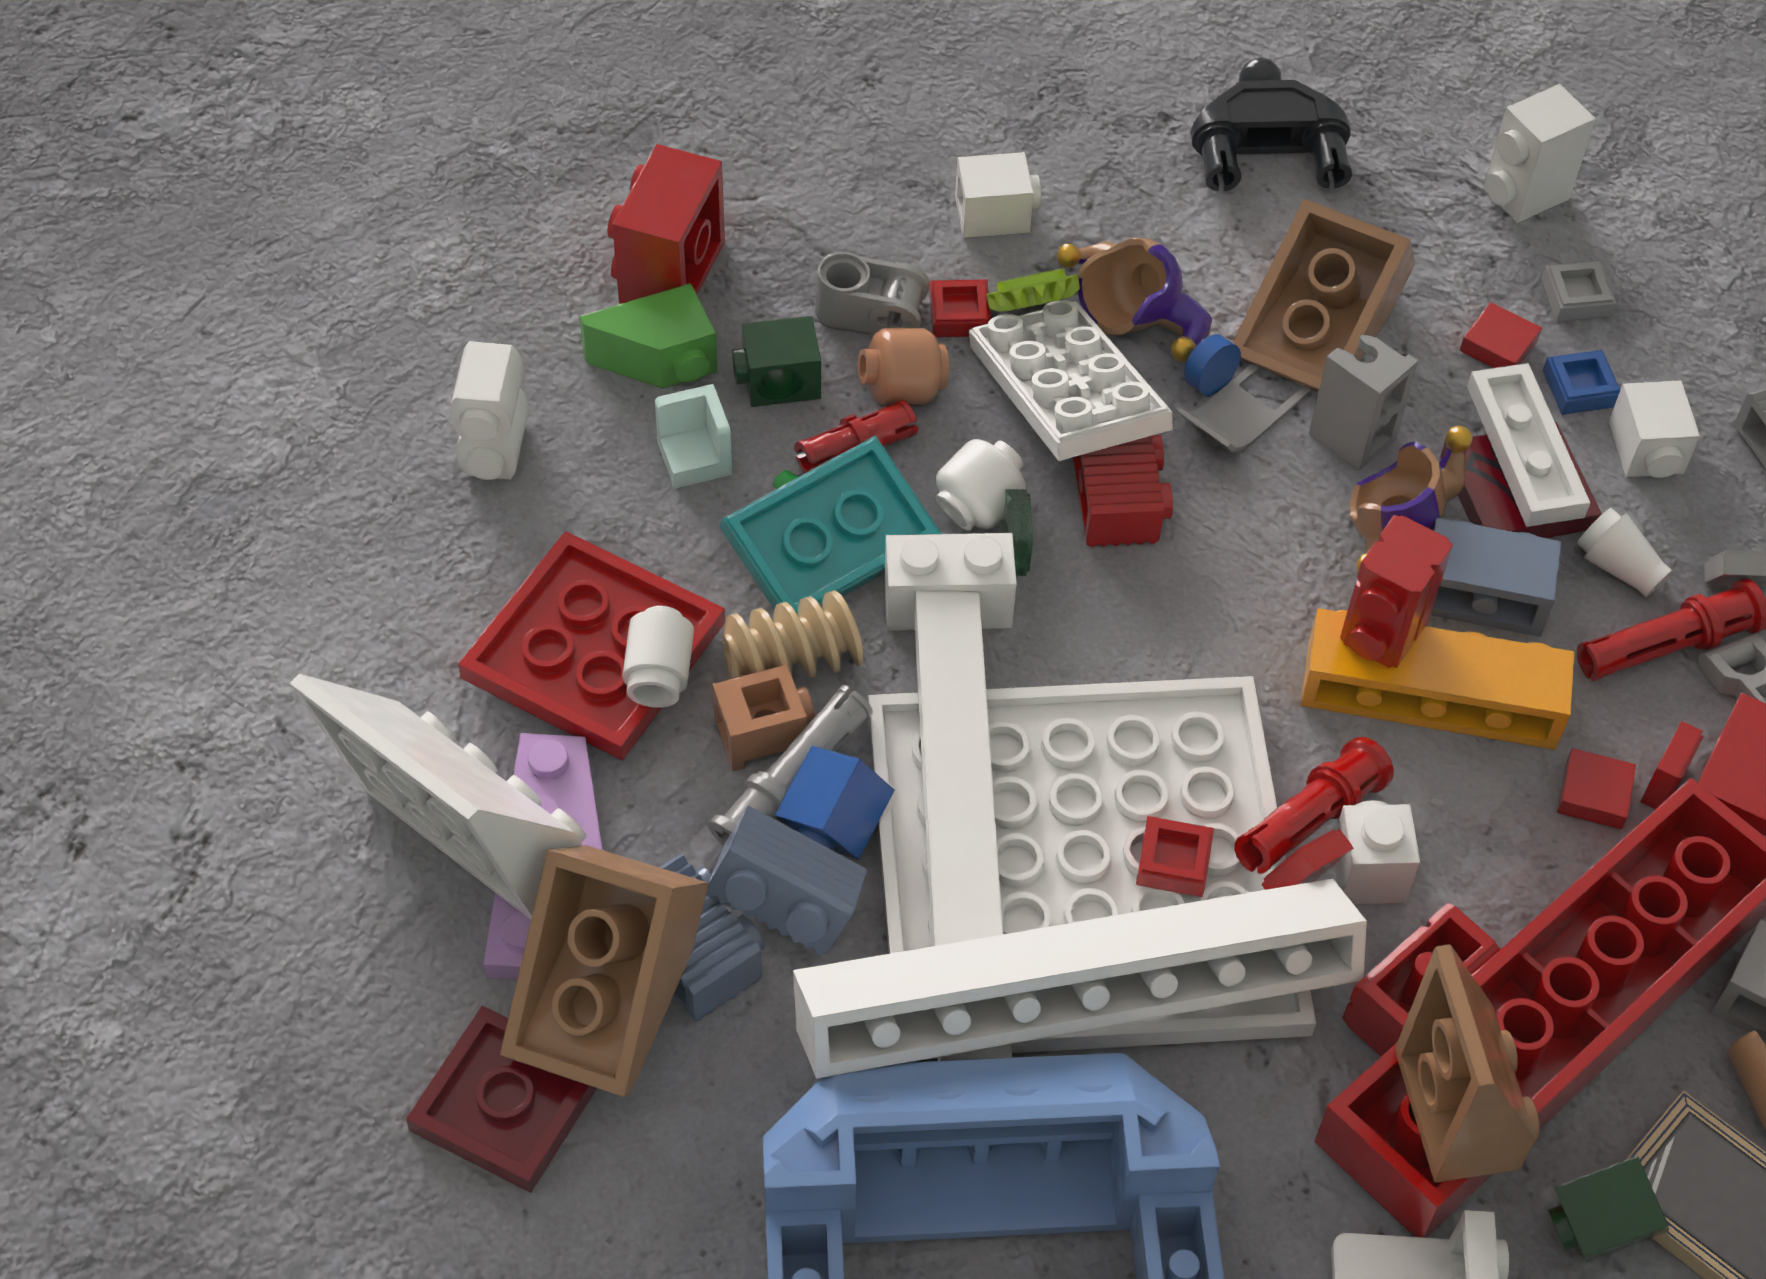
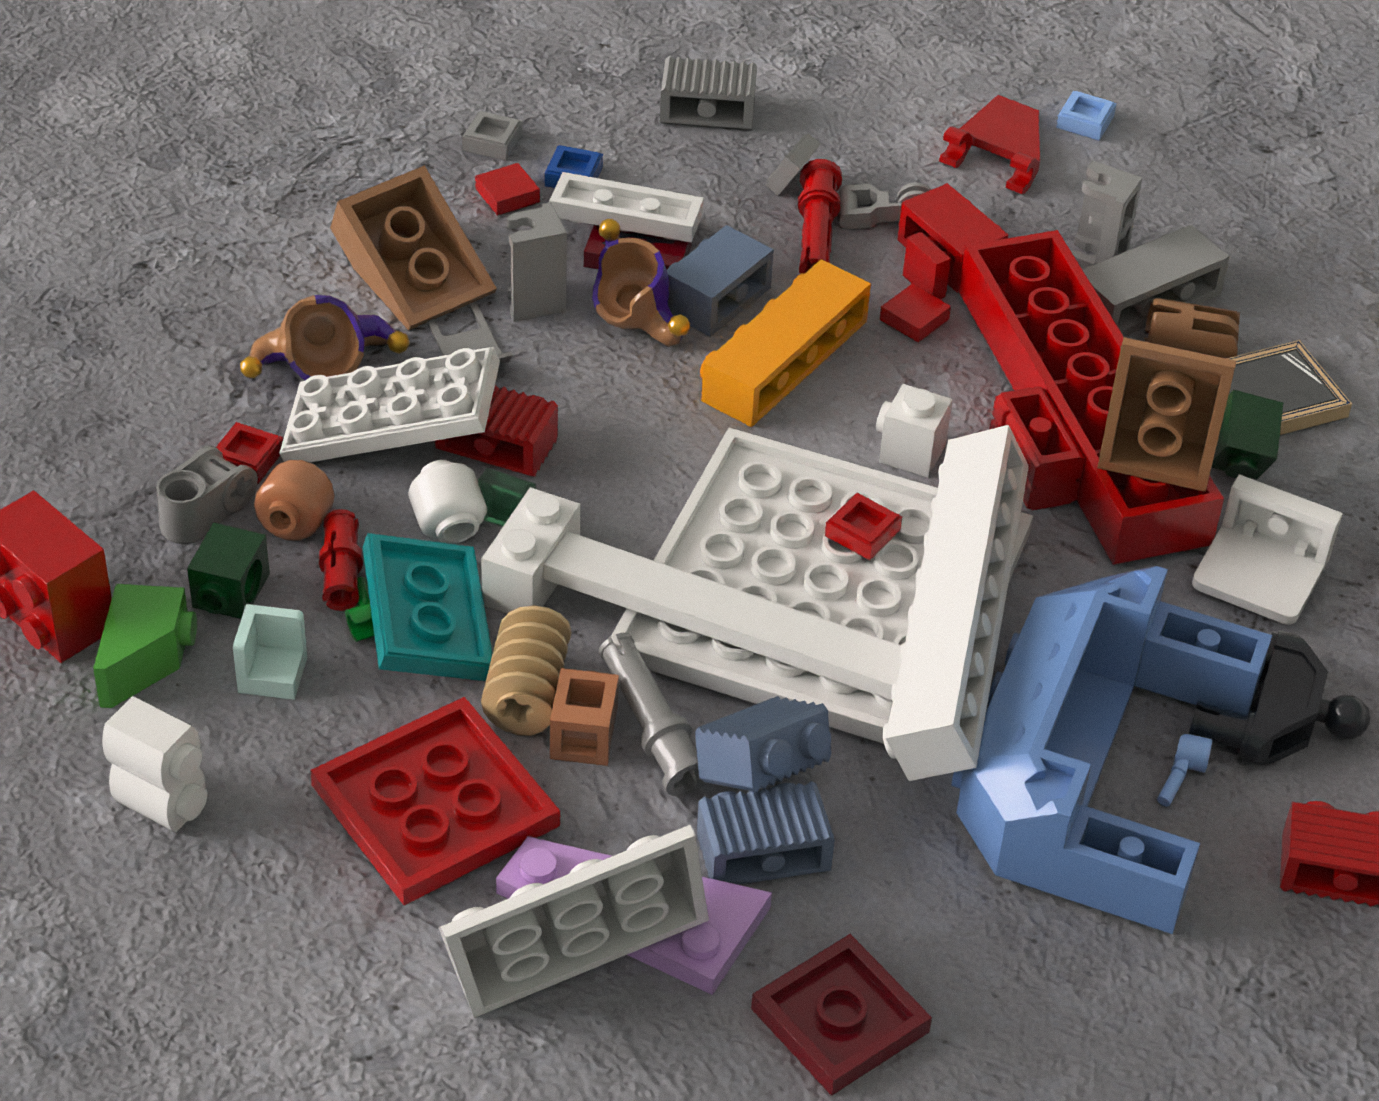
camera: 65 degrees left, 10 degrees down
medium nougat slope [500,845,709,1097] -> none
white brick [622,606,694,707] -> none
blue brick [775,746,895,860] -> none
white brick [955,152,1041,238] -> none
lime gear [986,268,1080,312] -> none
blue tile [1184,334,1241,396] -> none
black connector [1190,57,1352,191] -> none
red pin [1234,737,1394,874] -> none
red tile [1261,829,1354,890] -> none
red brick [1340,515,1453,668] -> none
white brick [1483,84,1596,223] -> none
white cone [1577,508,1673,598] -> none
white brick [1609,380,1700,478] -> none

